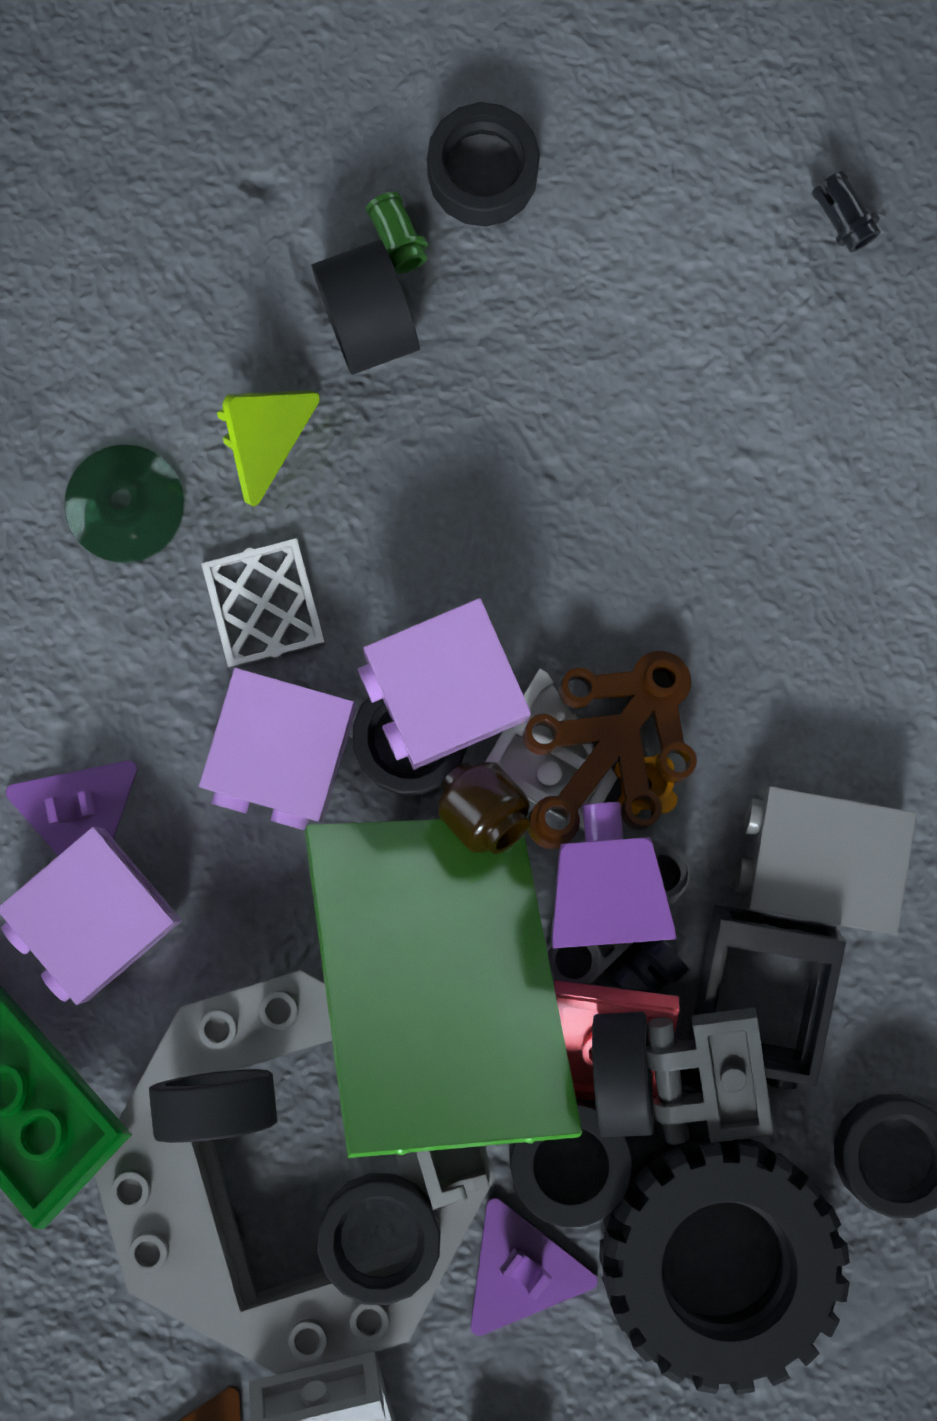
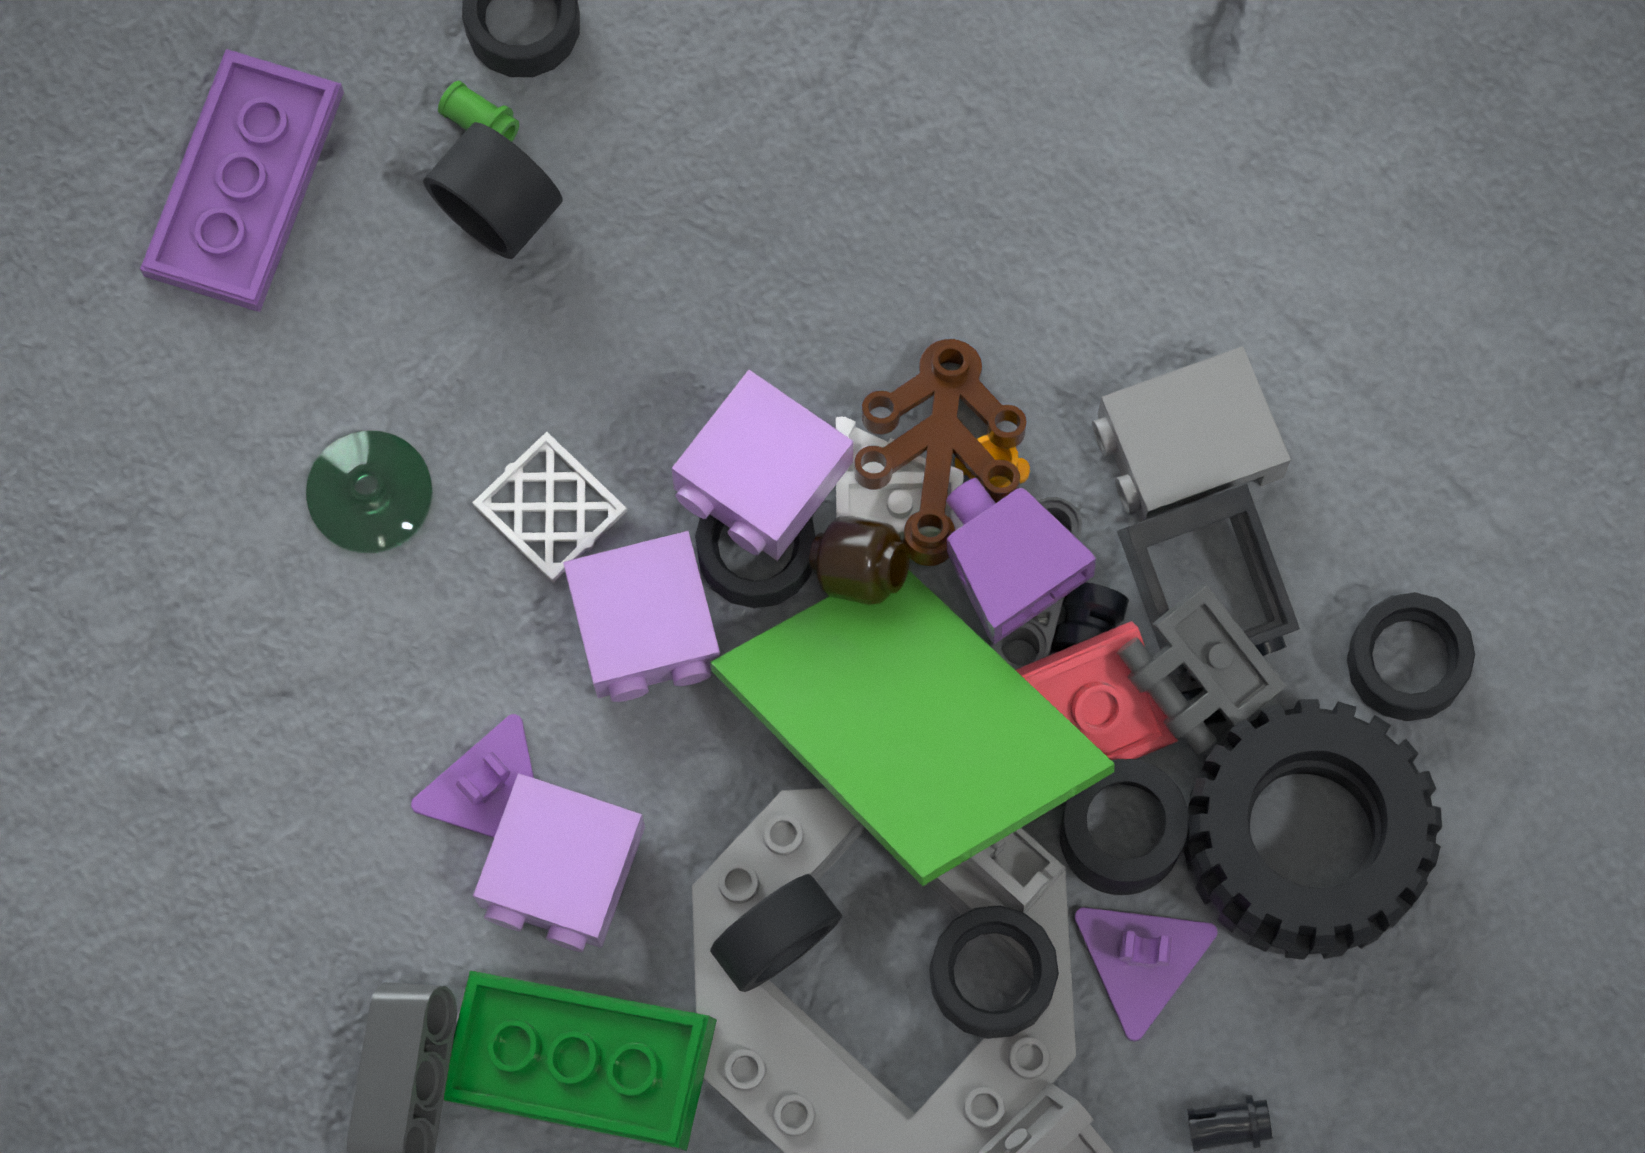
camera: 25 degrees left, 10 degrees down
lime piece [217,390,320,506] -> none
black tyre [592,1012,654,1137] -> none
none -> medium lavender tile [140,49,344,312]

